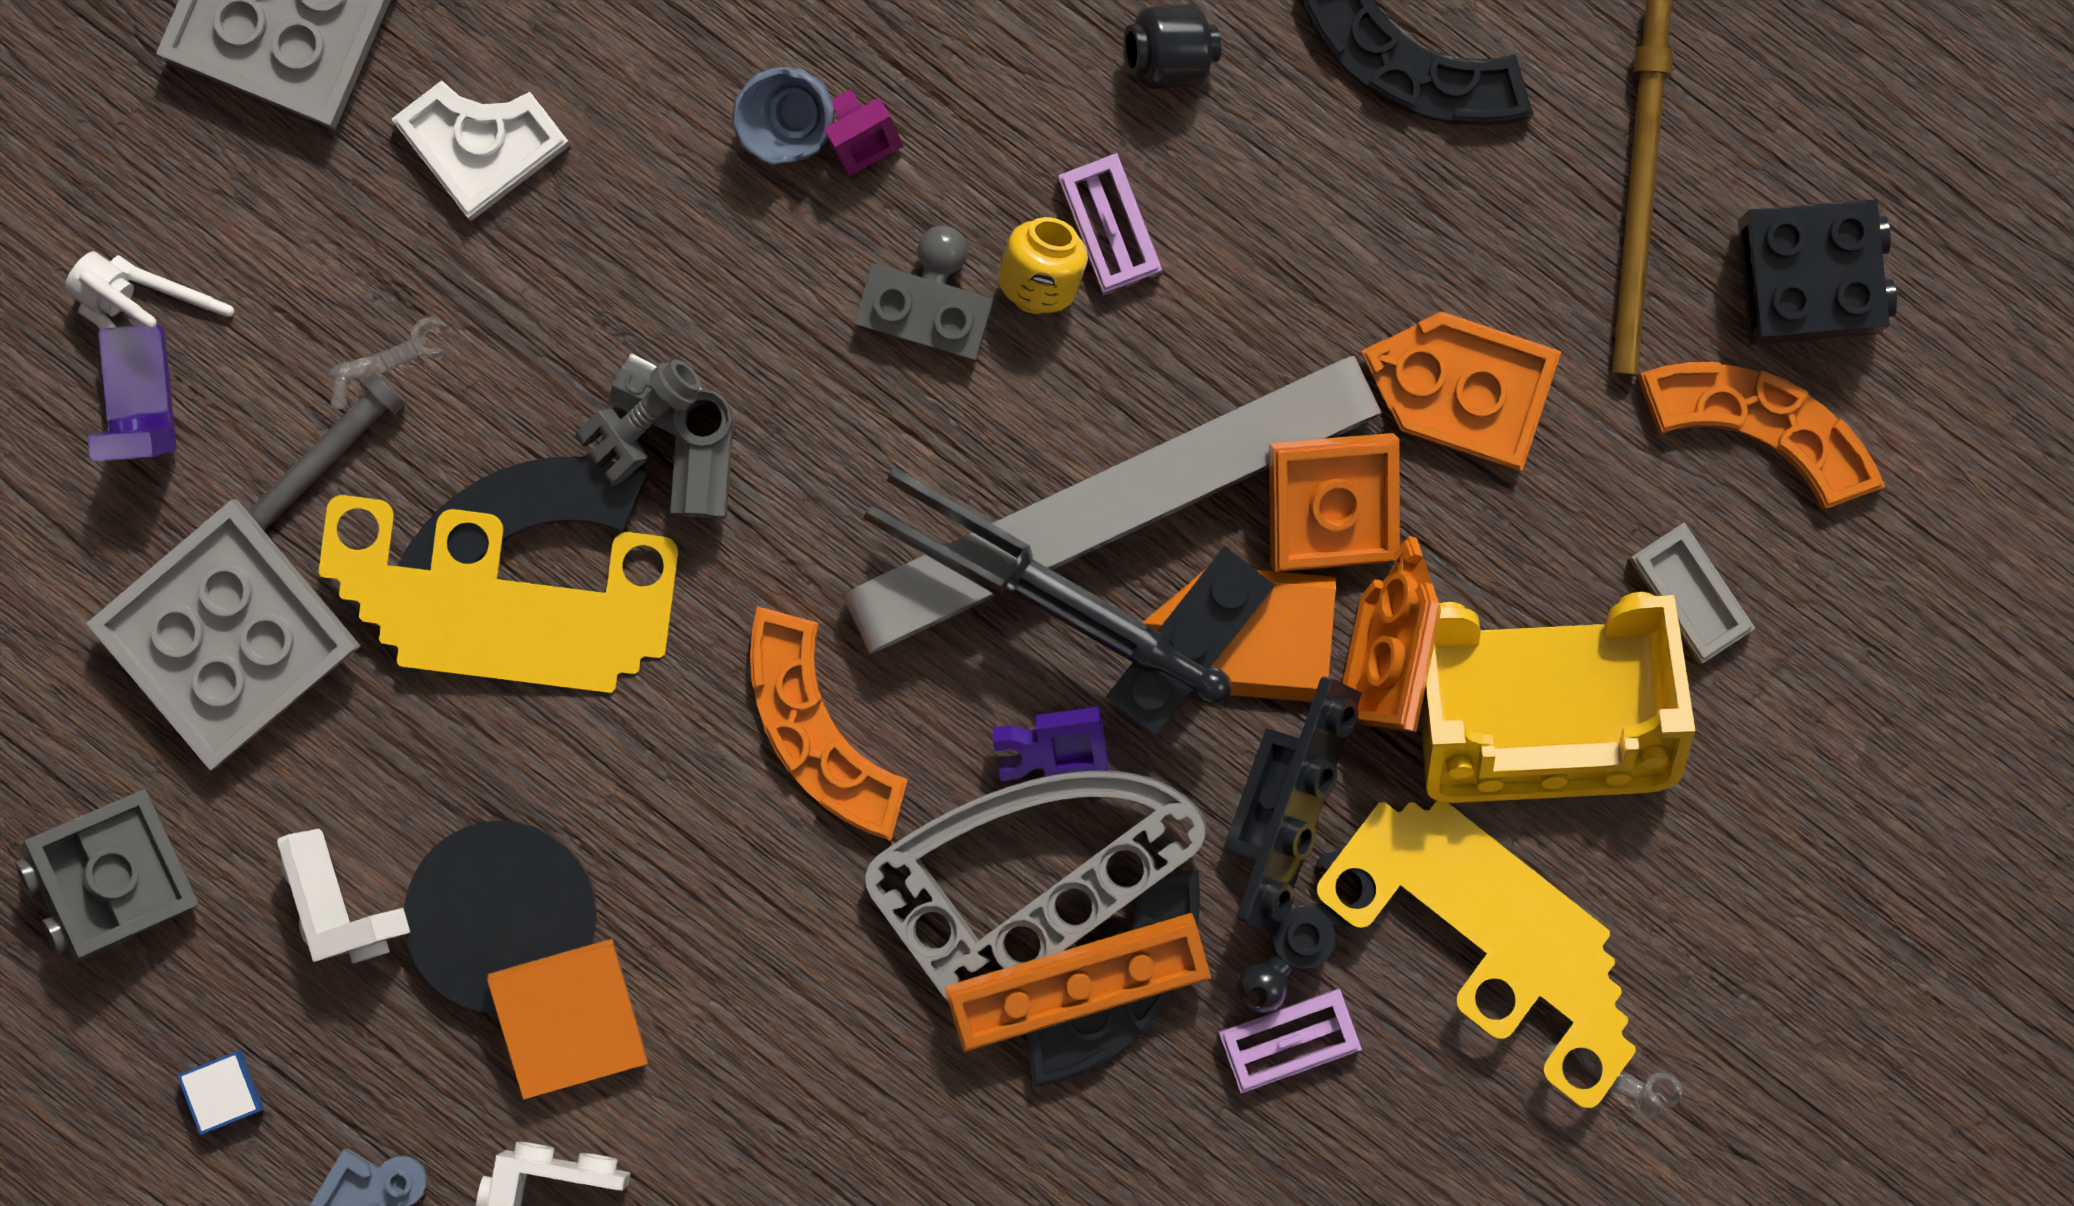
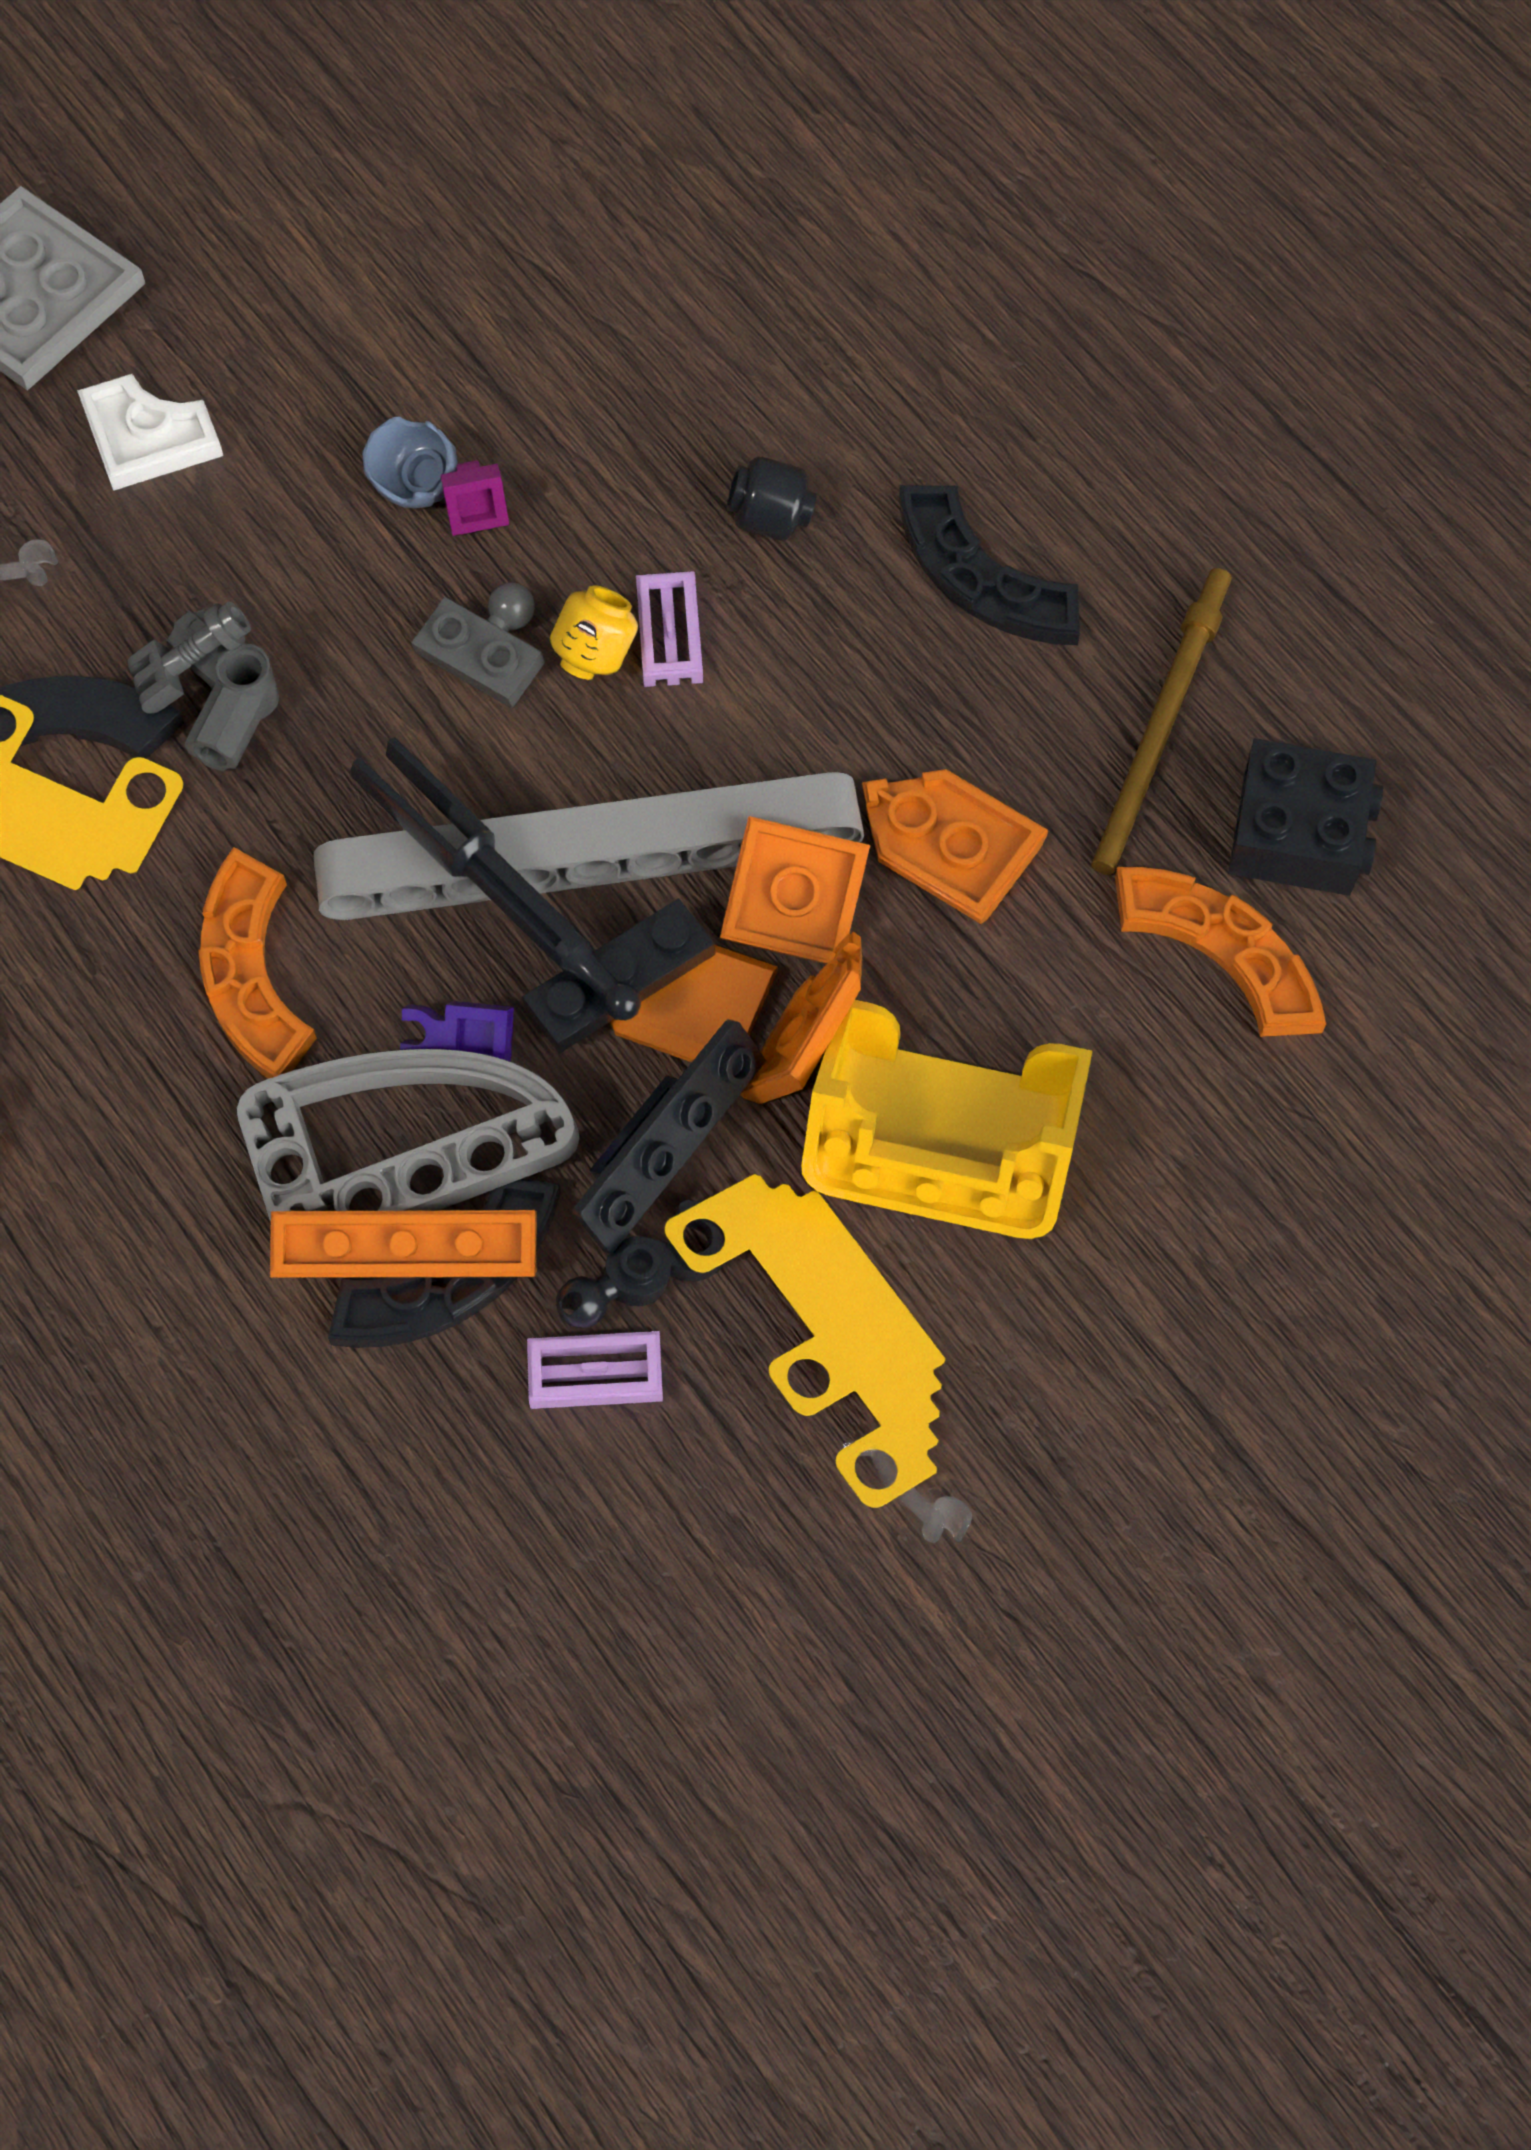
camera: 15 degrees right, 20 degrees down
light grey tile [1628,522,1756,664] -> none

